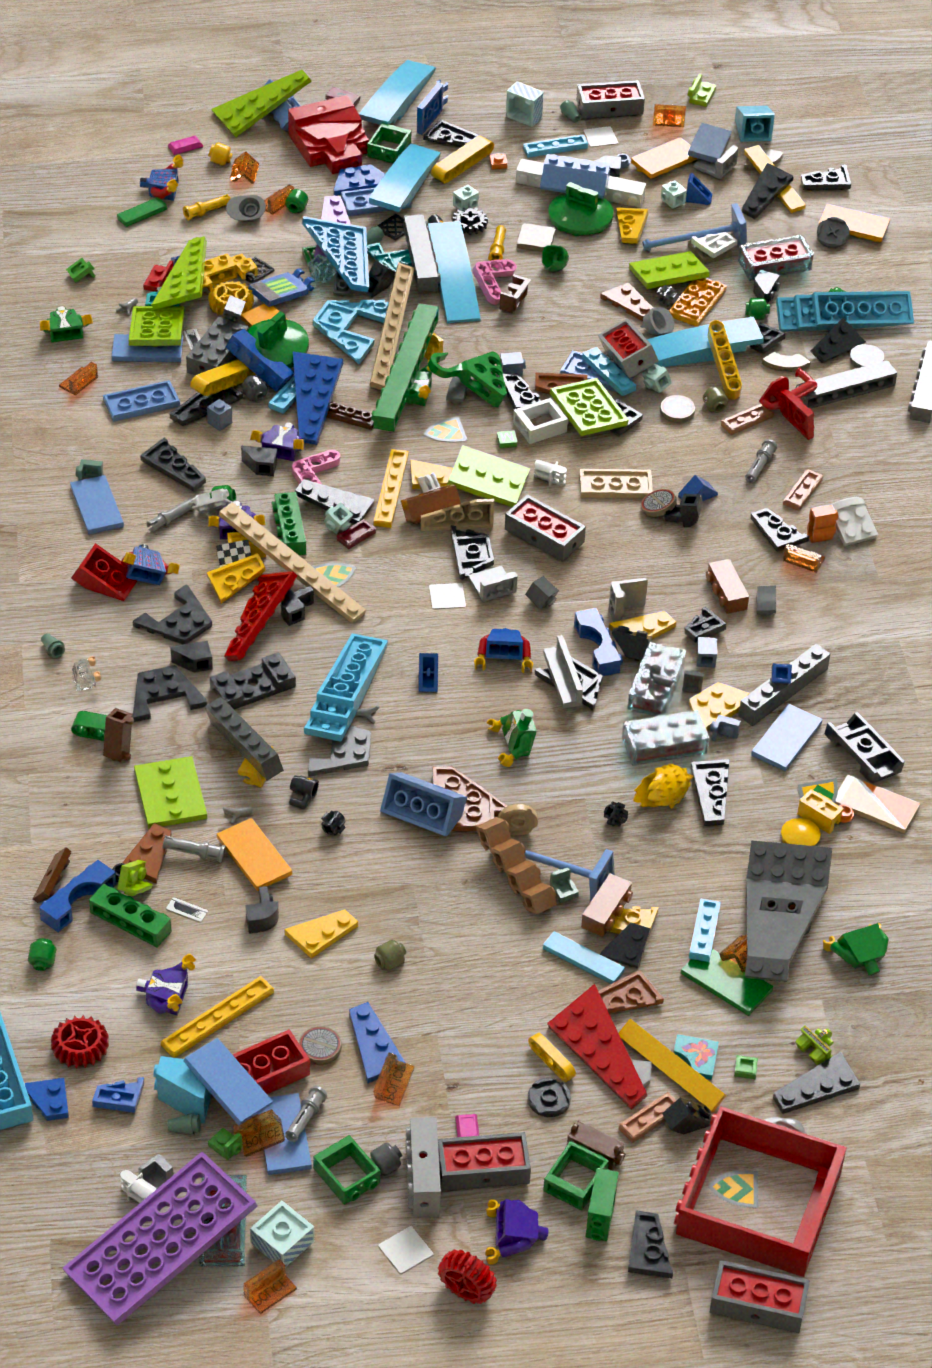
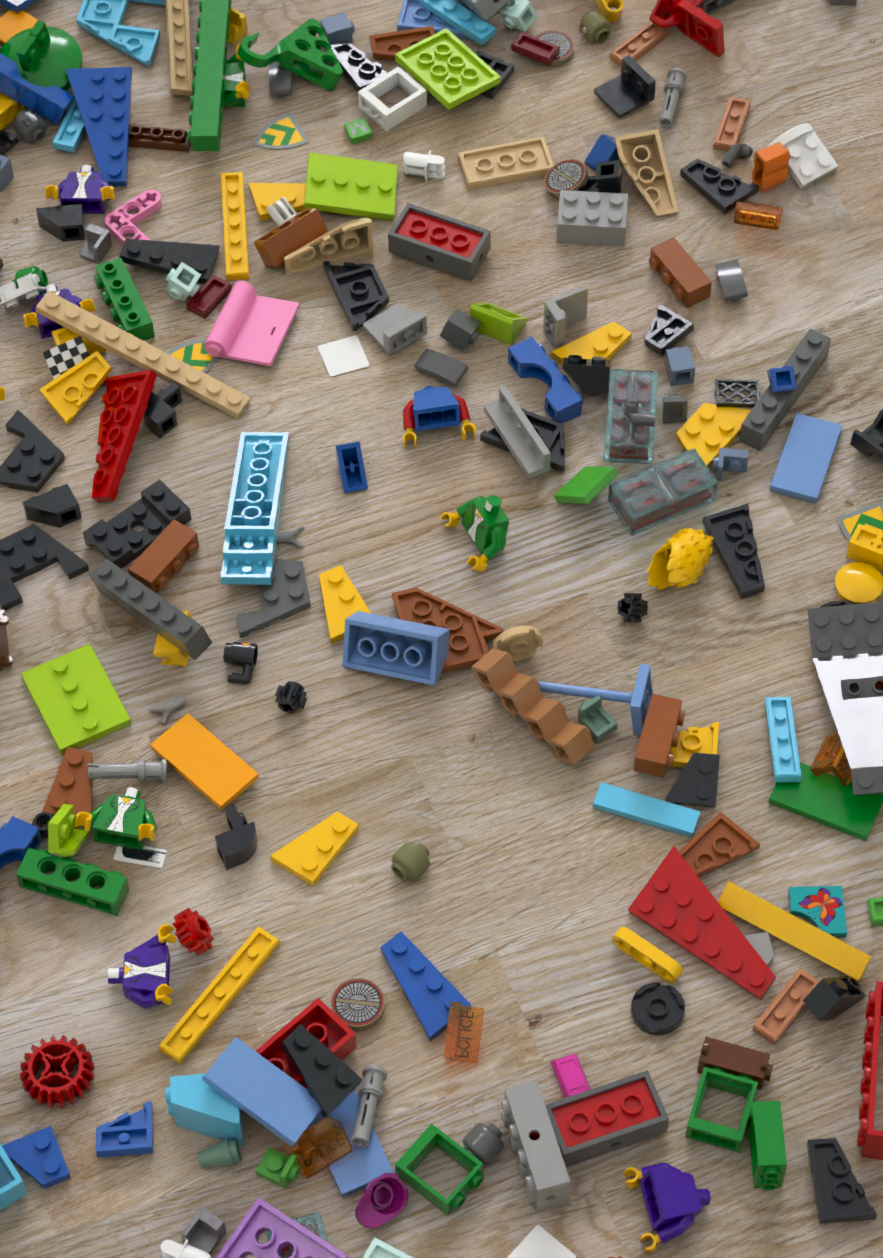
camera: 10 degrees left, 10 degrees up
none -> green torso [75,787,157,850]
none -> flat silver panel [79,223,112,264]
none -> dark orange brick [128,519,199,594]
none -> red gear [172,908,214,956]
none -> bright pink door [204,281,300,366]
none -> black wing [281,1024,363,1119]
none -> yellow wing [319,565,372,644]
none -> magenta piece [355,1173,408,1229]
none -> dark grey slope [414,348,469,386]
none -> lime slope [470,302,528,345]
none -> dark red tile [511,32,560,66]
none -> bright green tile [554,466,618,504]
none -> light grey brick [557,190,628,246]
none -> black bracket [594,55,656,118]
none -> tan wedge [614,129,679,218]
none -> black window [715,379,760,408]
none -> dark grey arm [722,144,753,168]

